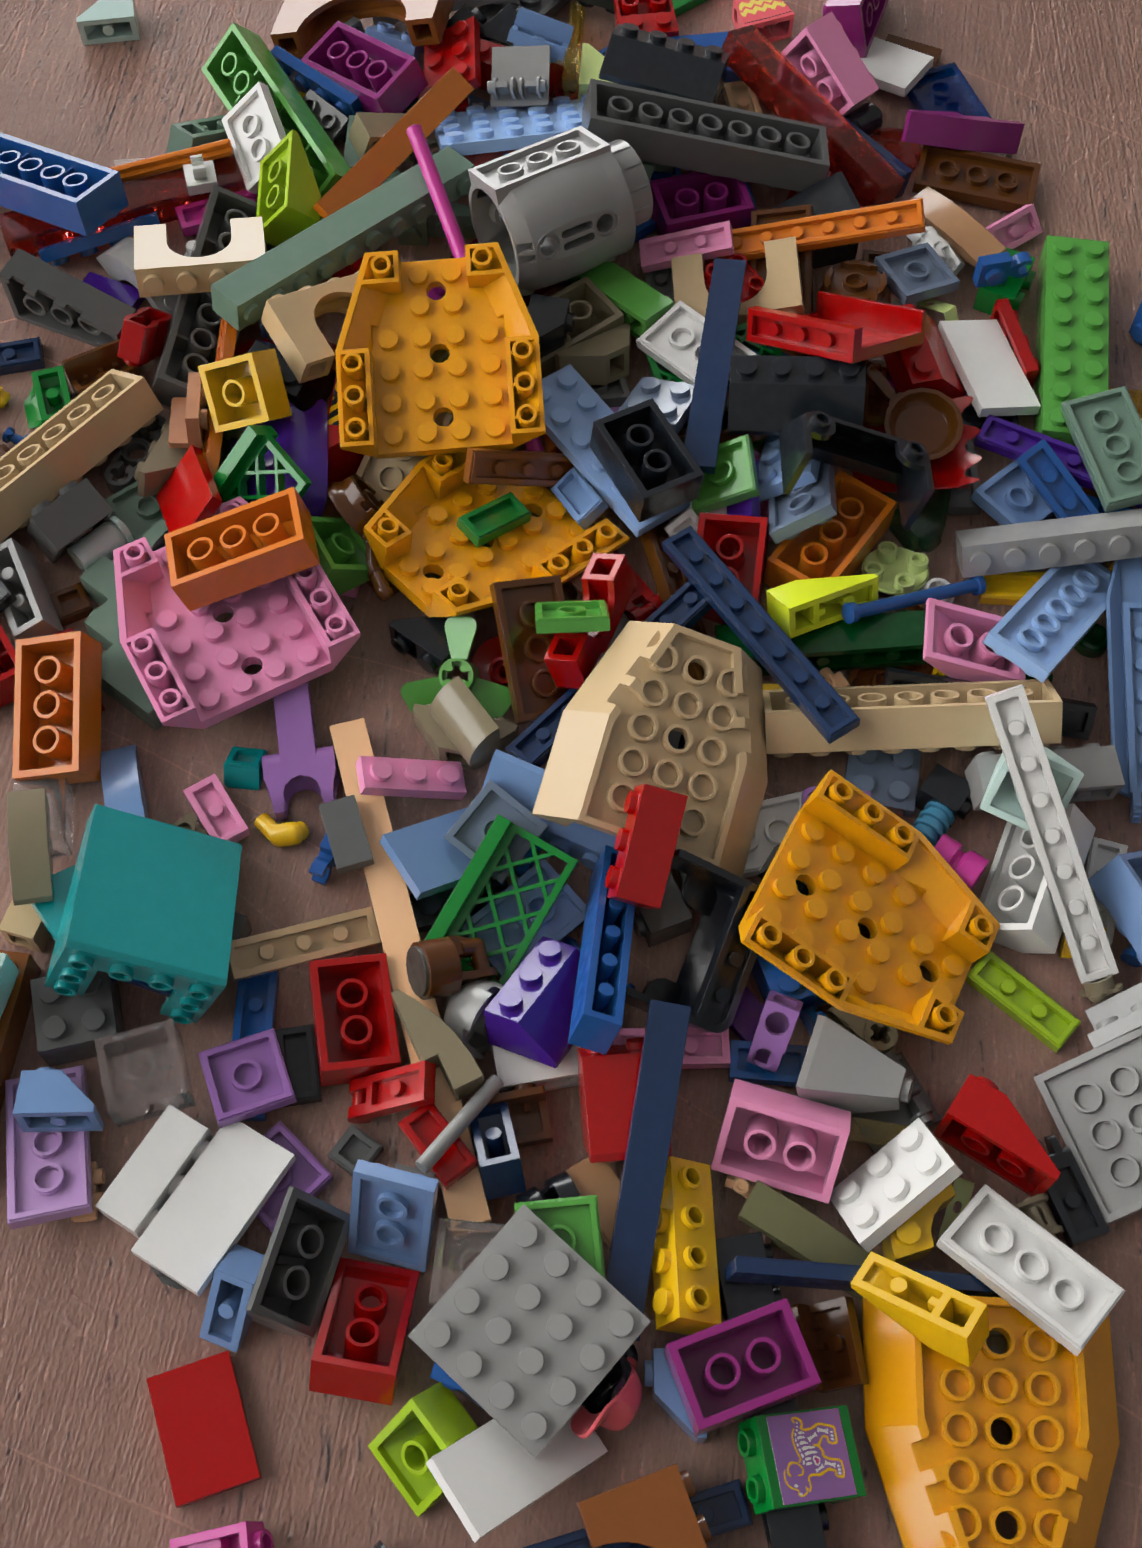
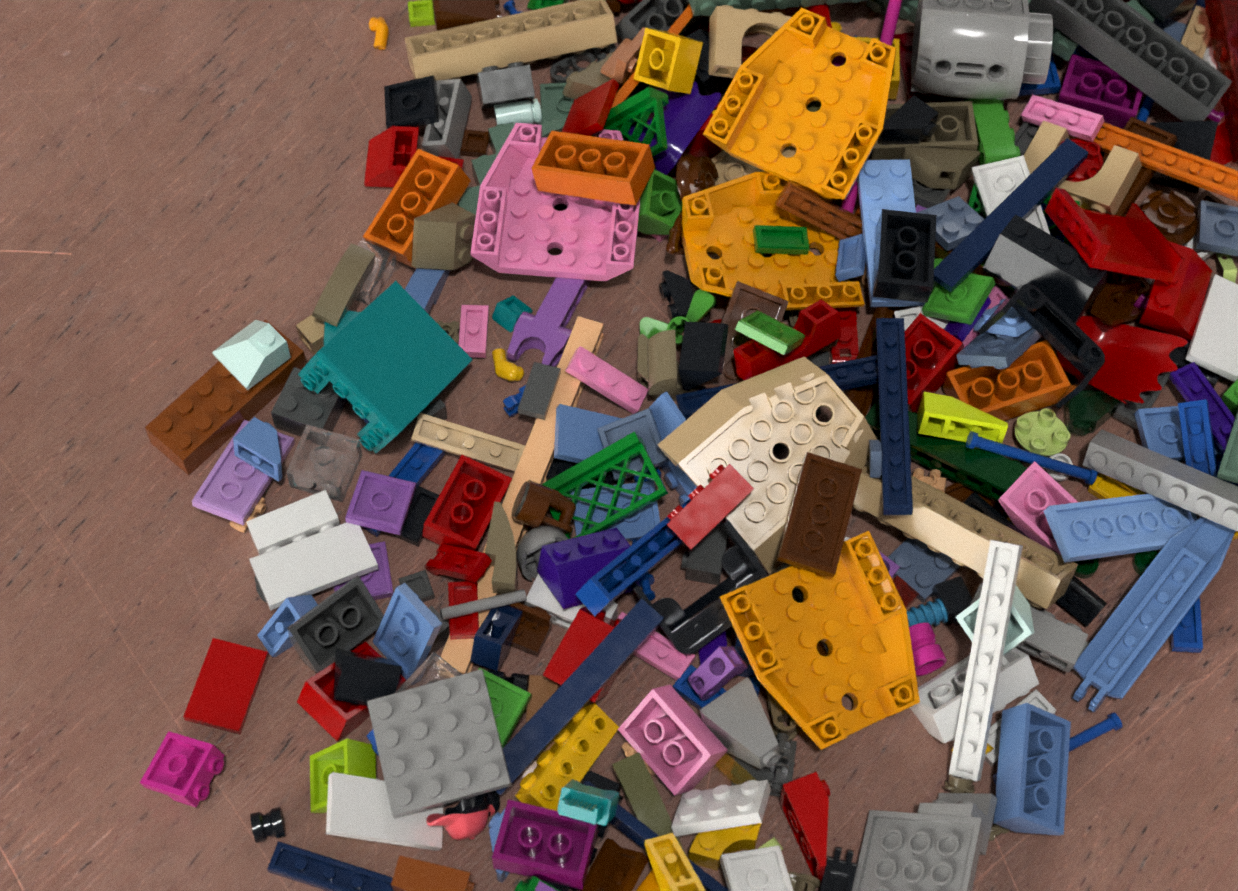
camera: 35 degrees right, 0 degrees up
reddish brown piece [866,359,963,463] -> none
lime tile [965,951,1081,1053] -> none
none -> black slope [333,649,402,706]
none -> dark tan slope [411,203,476,270]
none -> teal piece [557,780,619,826]
none -> black slope [679,321,729,391]
none -> reddish brown plate [777,452,862,578]
none -> sand blue tile [868,440,882,478]

